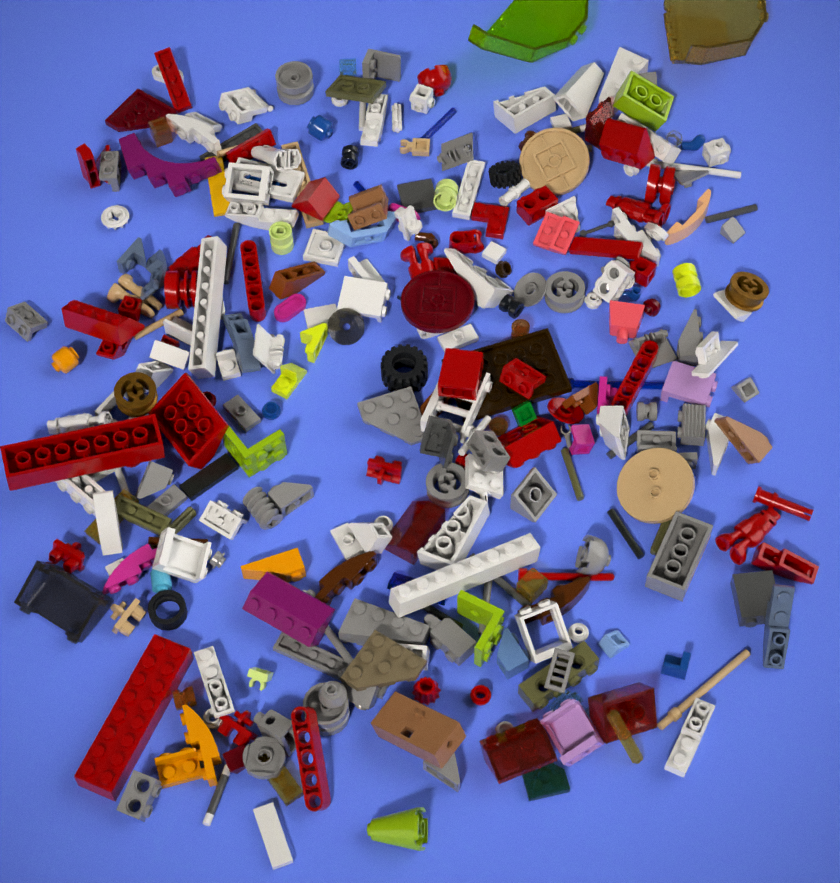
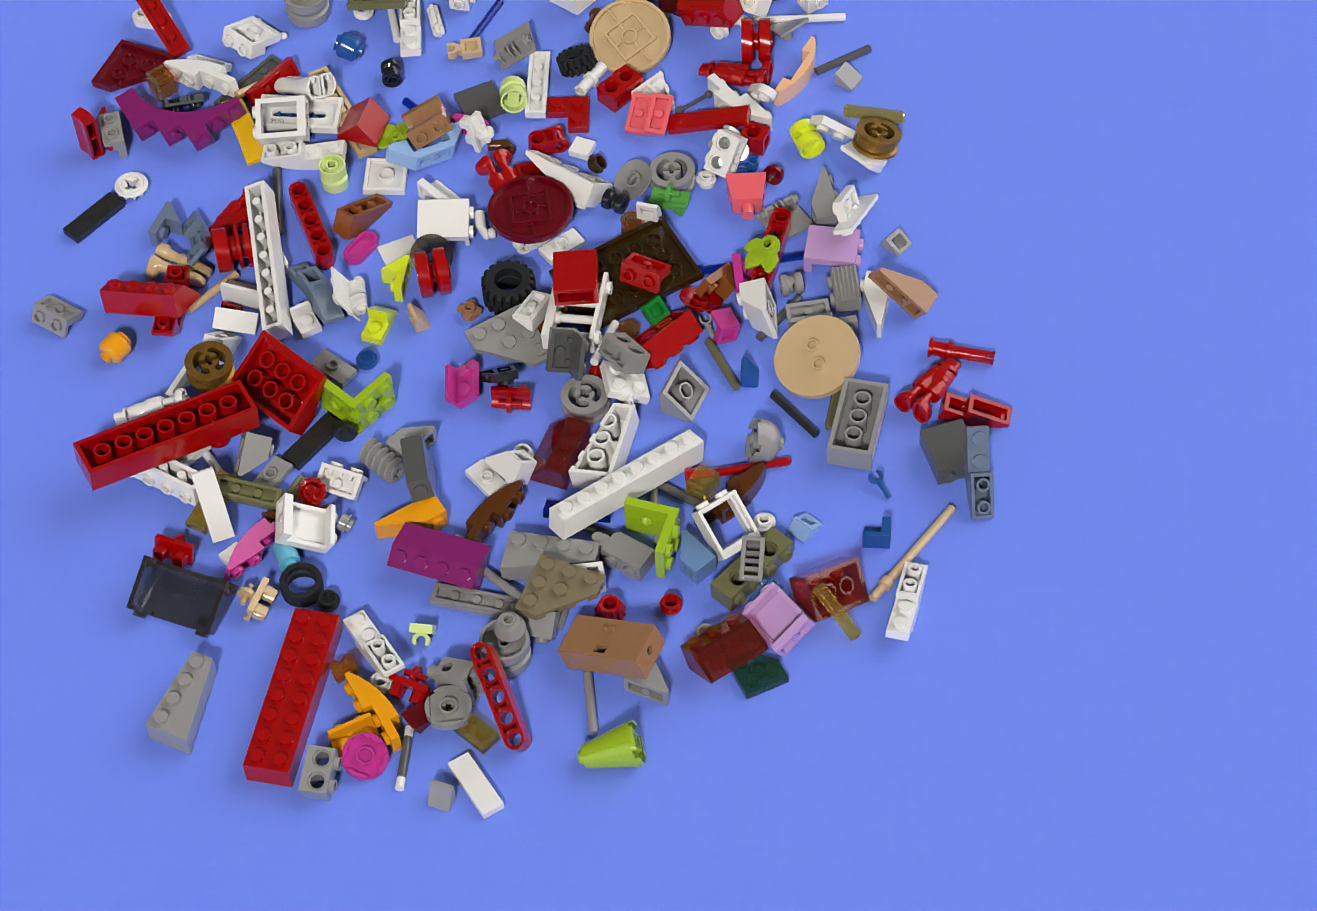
camera: 10 degrees left, 5 degrees down
none -> pearl dark grey tile [63,192,125,244]
none -> light grey wedge [146,651,217,755]
none -> black wing [161,93,205,112]
none -> red piece [296,476,327,506]
none -> pearl dark grey plate [317,590,340,612]
none -> pearl dark grey plate [334,422,357,442]
none -> dark pink tile [341,732,389,781]
none -> dark grey slope [400,433,436,503]
none -> tan slope [407,303,431,333]
none -> red wheel [413,247,452,299]
none -> light grey slope [428,779,456,812]
none -> dark pink bracket [445,359,479,409]
none -> medium nougat plate [457,299,482,321]
none -> white arm [474,210,496,240]
none -> black wing [479,364,518,385]
none -> white slope [512,290,551,332]
none -> light grey bar [583,671,598,736]
none -> white slope [636,201,662,226]
none -> bright green hips [648,183,691,216]
none -> blue slope [740,356,759,388]
none -> lime plate [744,235,780,274]
none -> white plate [809,115,856,141]
none -> clear yellow axle [843,104,905,124]
none -> blue hand [868,470,892,499]

